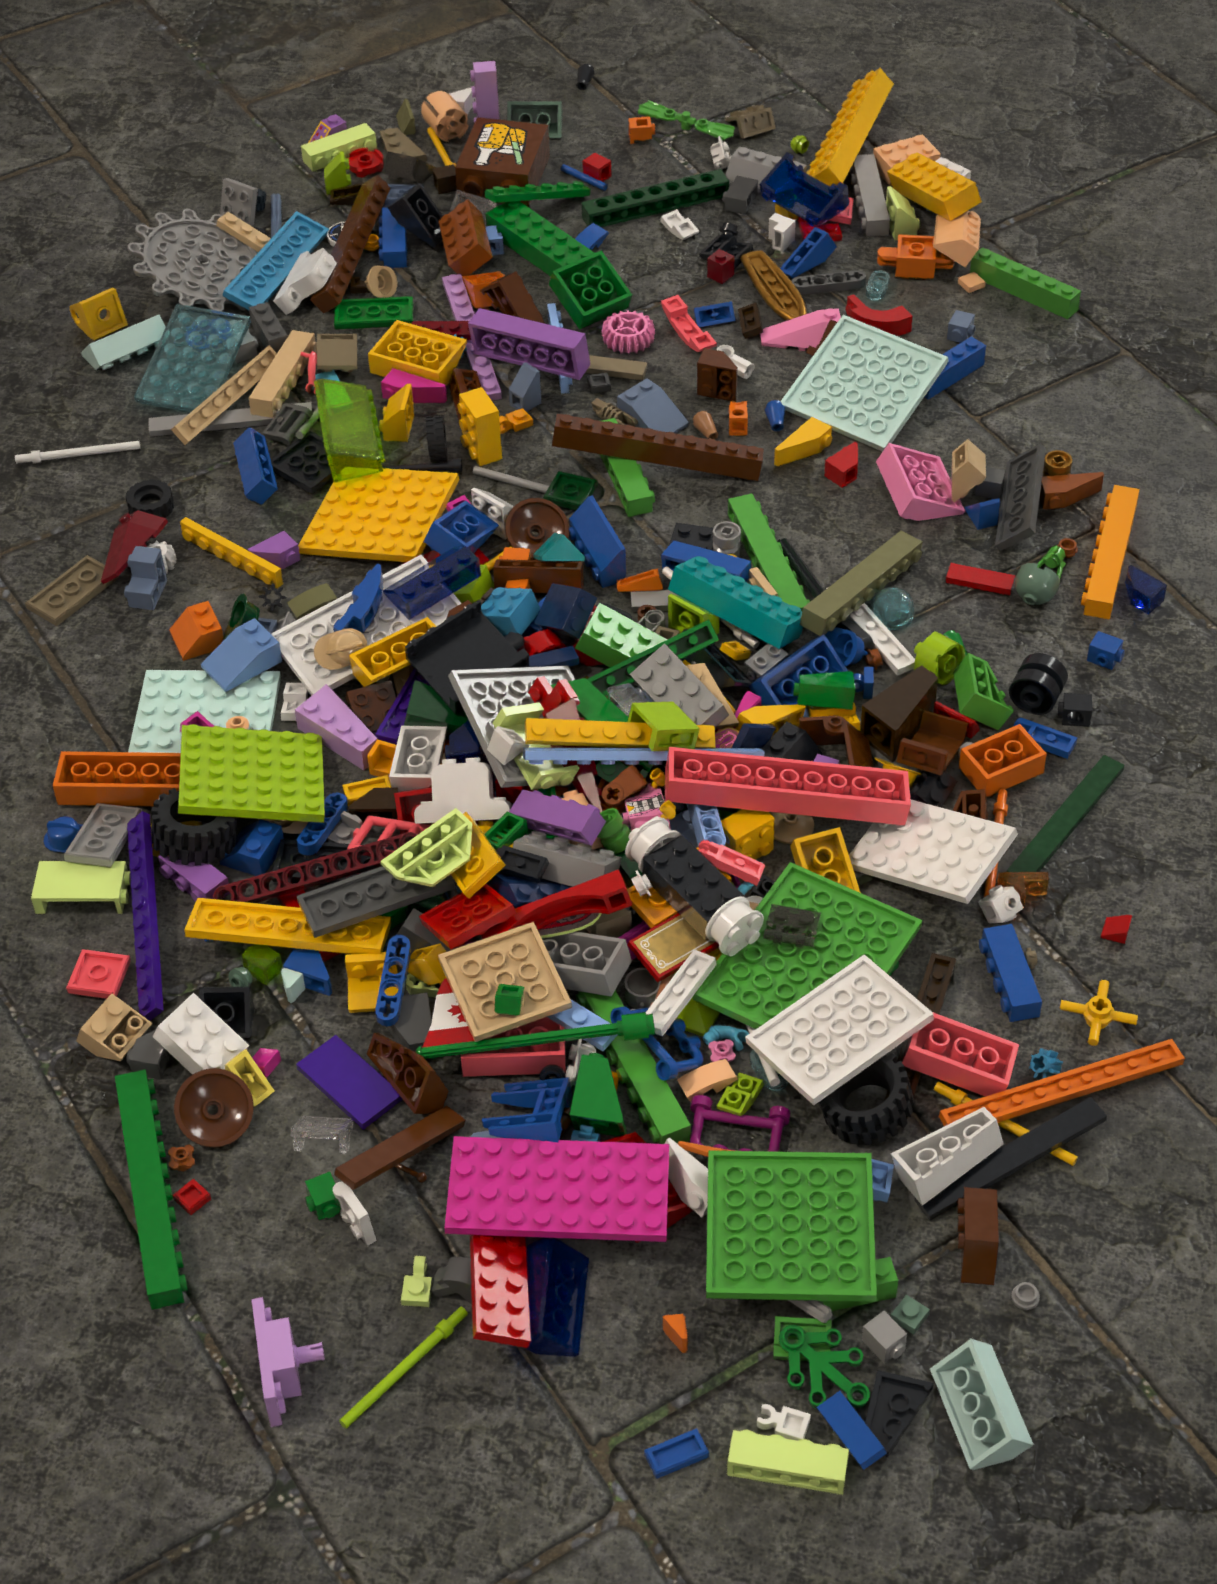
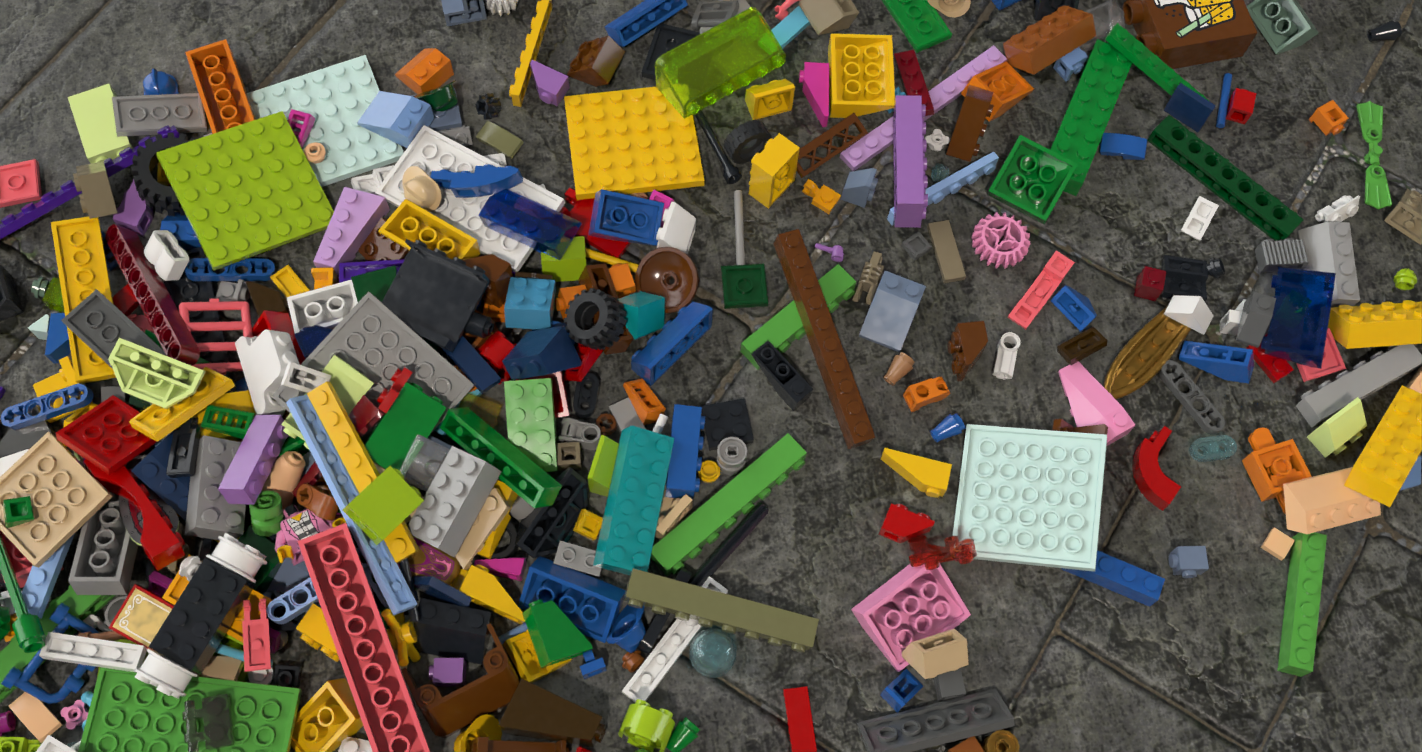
camera: 60 degrees right, 20 degrees up
none -> dark tan brick [73,161,117,219]
none -> white brick [144,230,189,281]
none -> black tyre [564,288,627,350]
none -> reddish brown slope [567,35,625,87]
none -> black slope [751,340,813,411]
none -> clear red plant [908,535,977,570]
none -> dark blue tile [1164,83,1216,133]
none -> white slope [1164,295,1213,335]
none -> dark grey slope [1236,292,1276,348]

